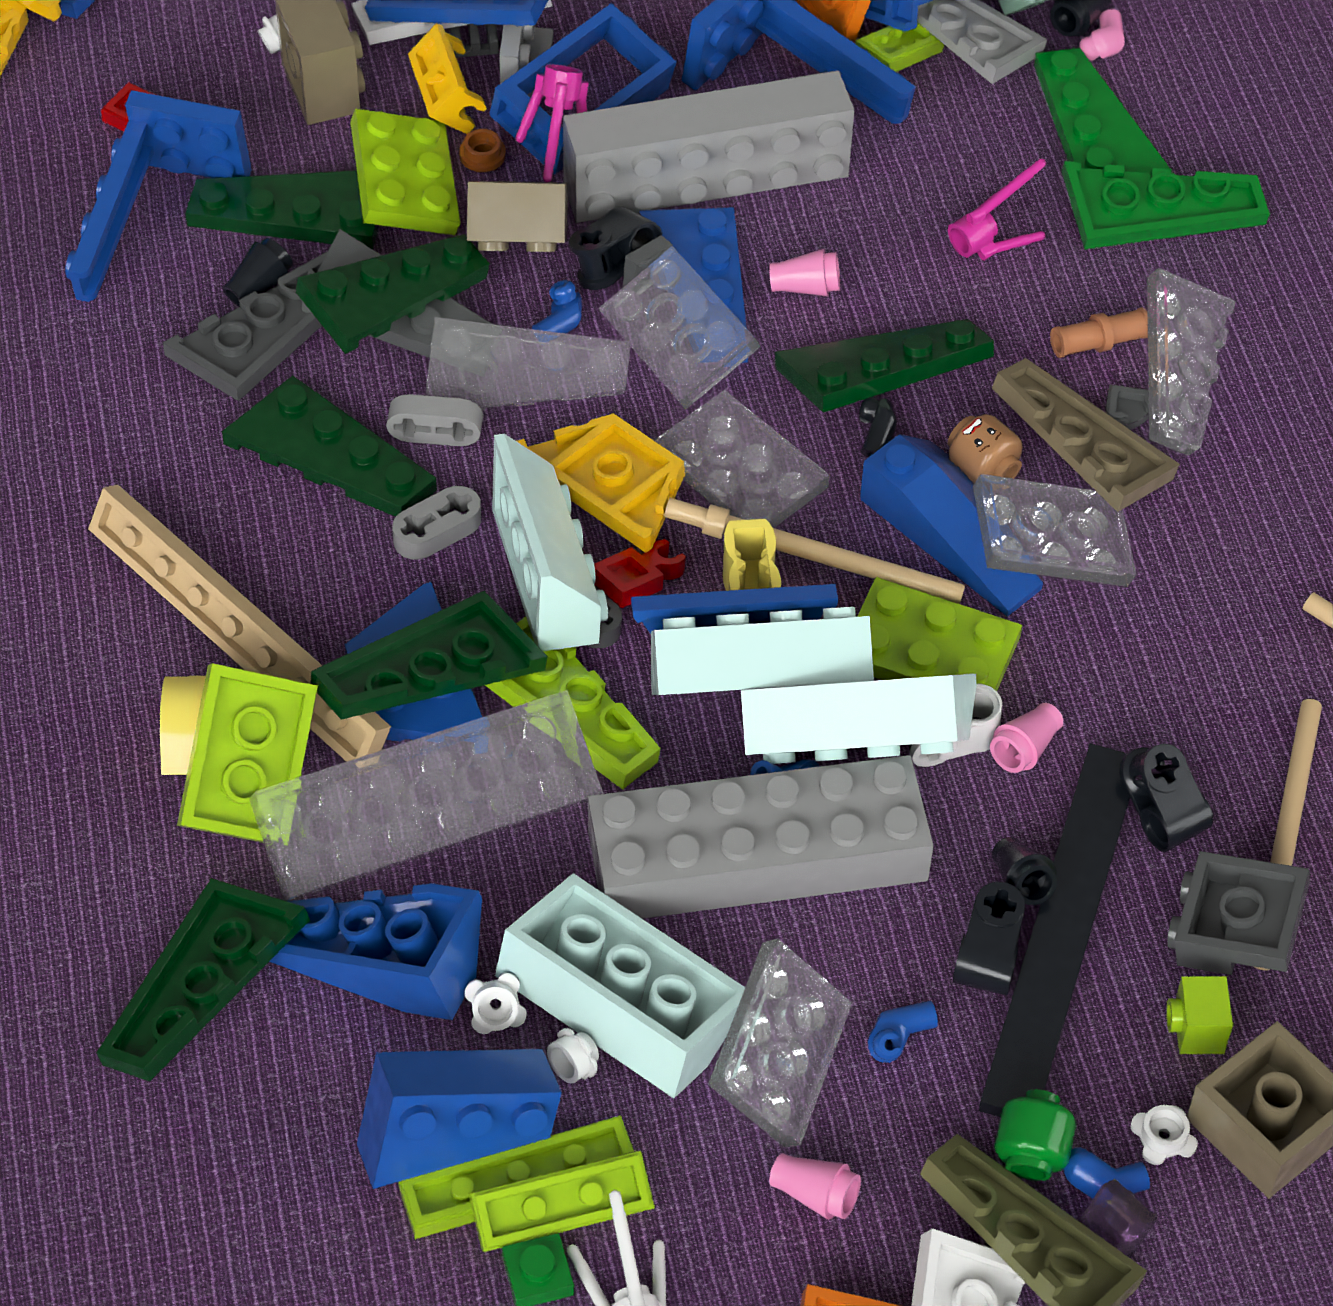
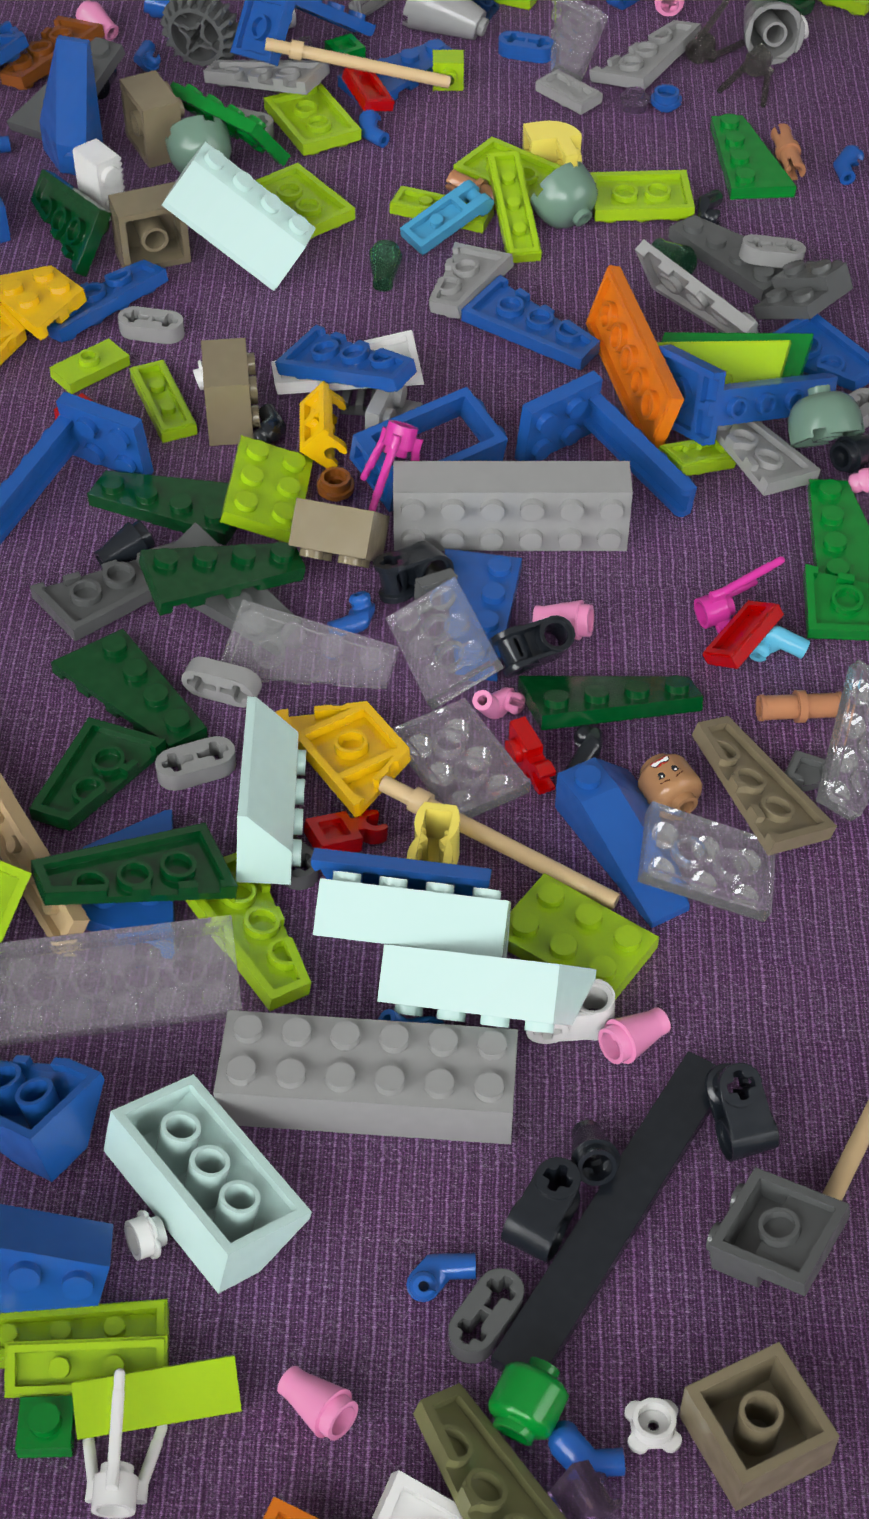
camera: 15 degrees right, 5 degrees down
white plate [465,973,527,1034] -> none
clear plate [708,939,852,1148] -> none
lime plate [1166,976,1233,1054] -> none
none -> dark green wing [29,717,167,831]
none -> lime plate [49,338,130,394]
none -> lime tile [71,1355,242,1440]
none -> lime tile [129,360,198,443]
none -> black arm [253,404,286,444]
none -> dark grey beam [448,1268,524,1364]
none -> bright pink arm [472,687,526,719]
none -> black piece [490,615,575,678]
none -> red plate [505,716,556,795]
none -> red tile [702,600,784,669]
none -> medium azure arm [749,626,810,662]

